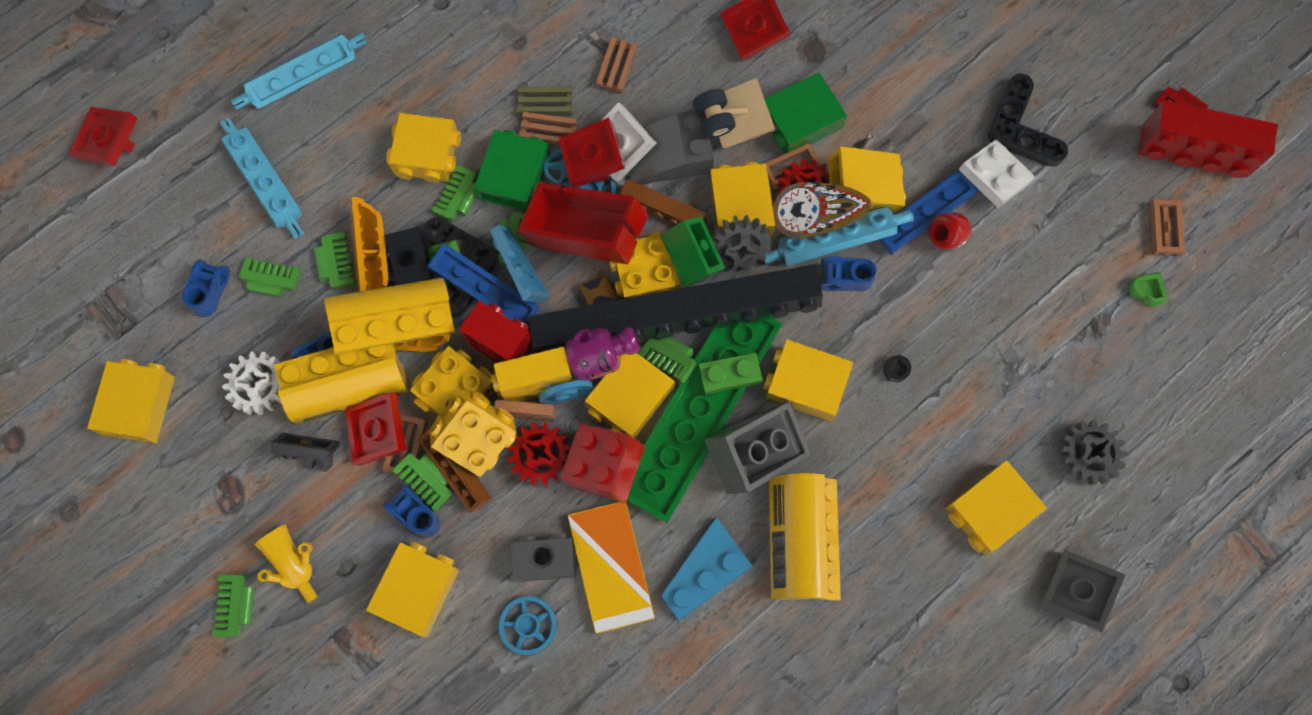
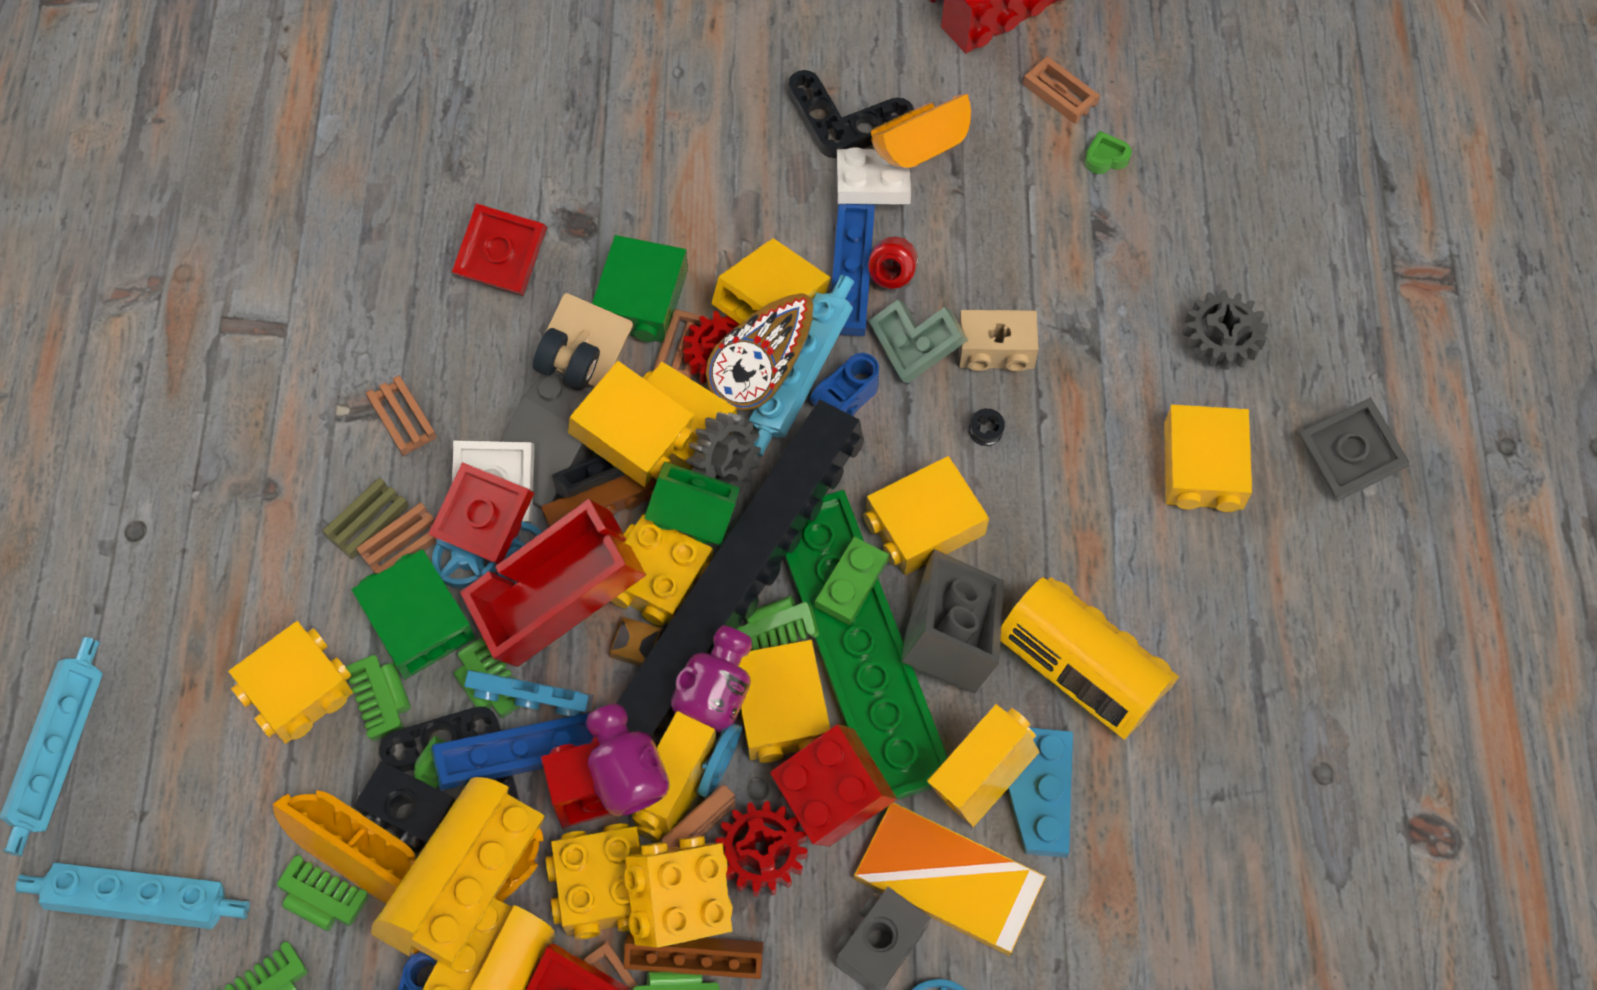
camera: 50 degrees left, 10 degrees down
none -> black slope [552,455,626,499]
none -> yellow brick [568,360,694,487]
none -> magenta piece [587,703,670,816]
none -> sand green plate [869,299,968,383]
none -> light orange brick [870,94,971,168]
none -> yellow brick [927,704,1040,828]
none -> tan brick [959,310,1039,372]

